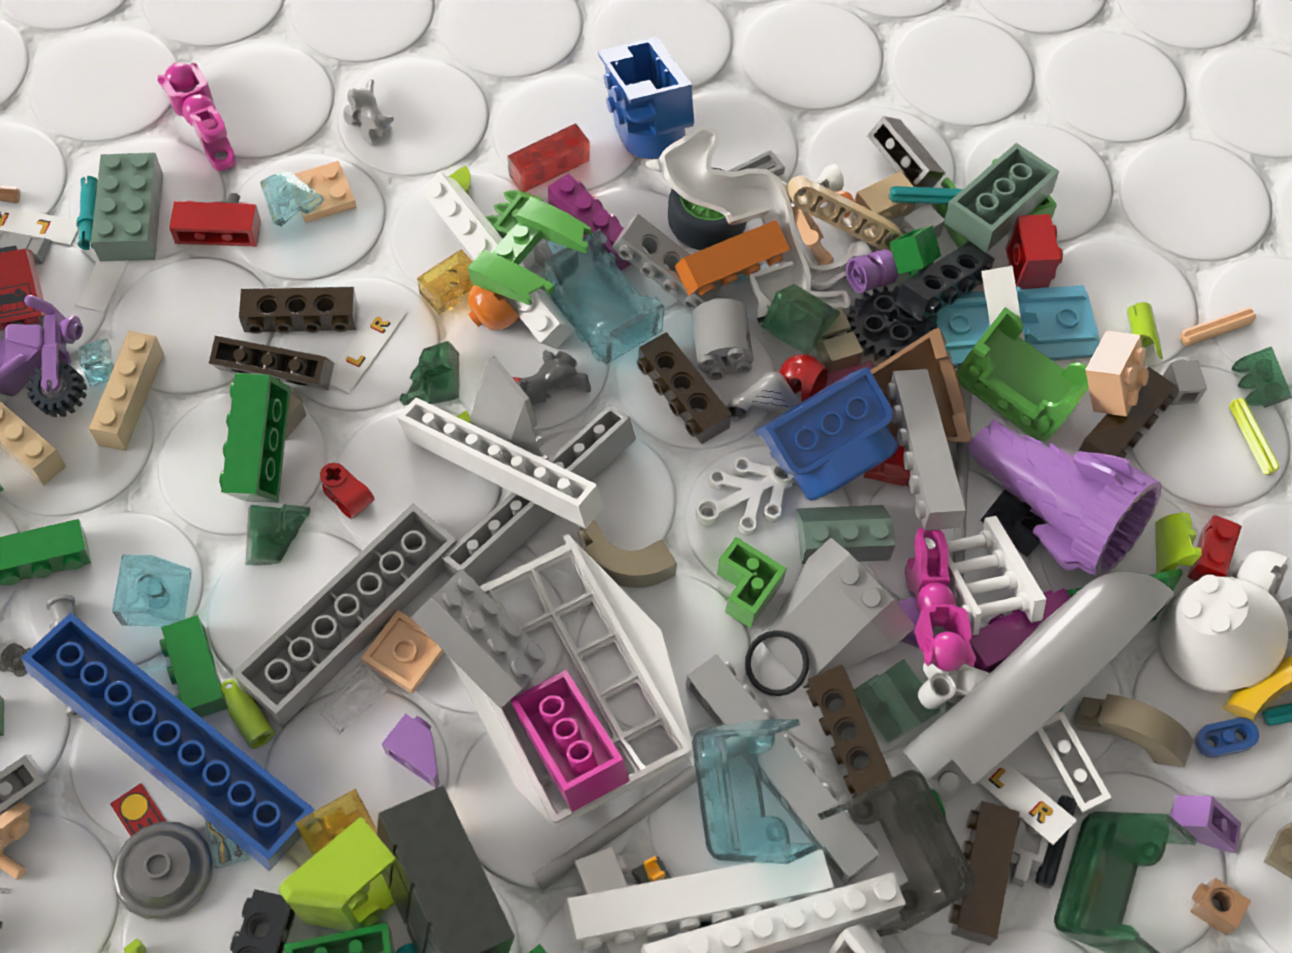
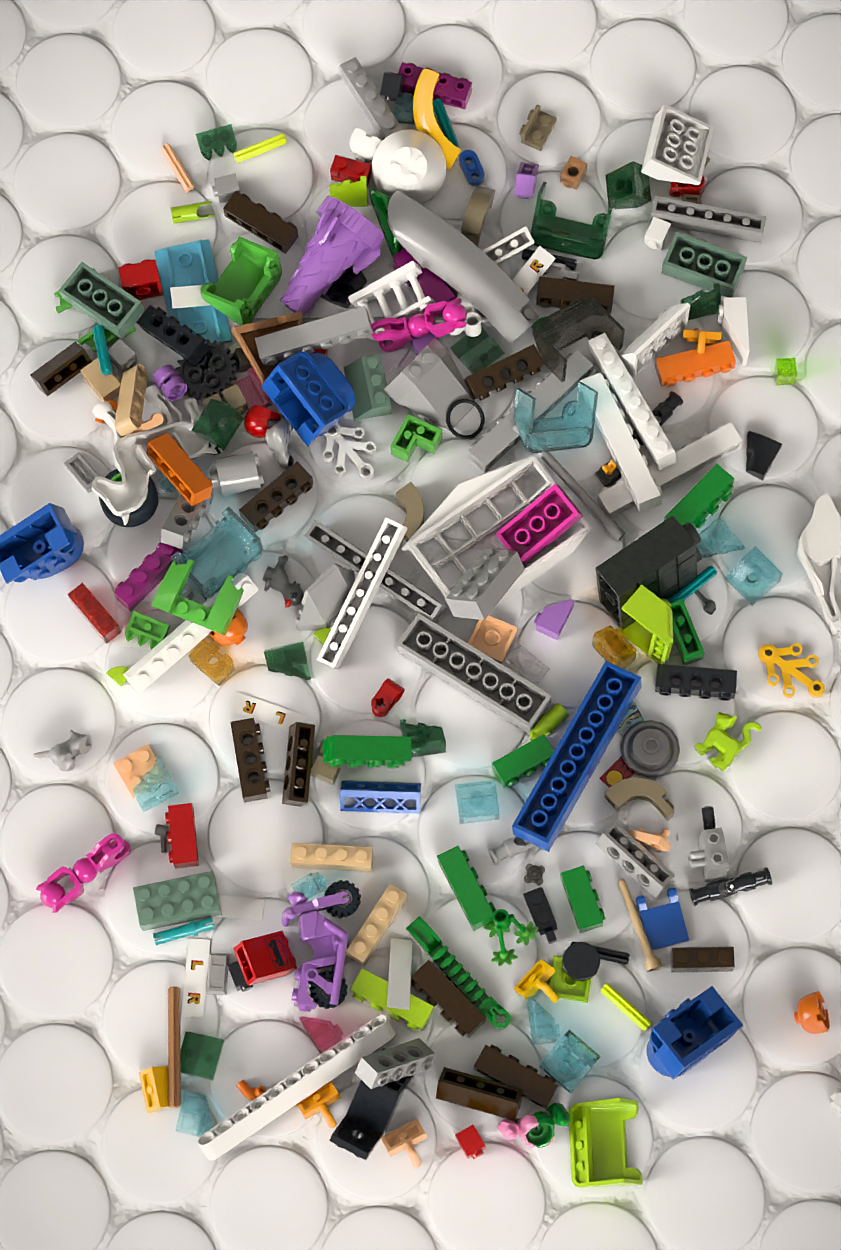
camera: 90 degrees left, 10 degrees up
green brick [889,225,941,276] -> none
light nougat brick [1086,331,1149,417] -> none
none -> fence [340,781,421,814]
none -> dark tan arch [604,778,675,821]

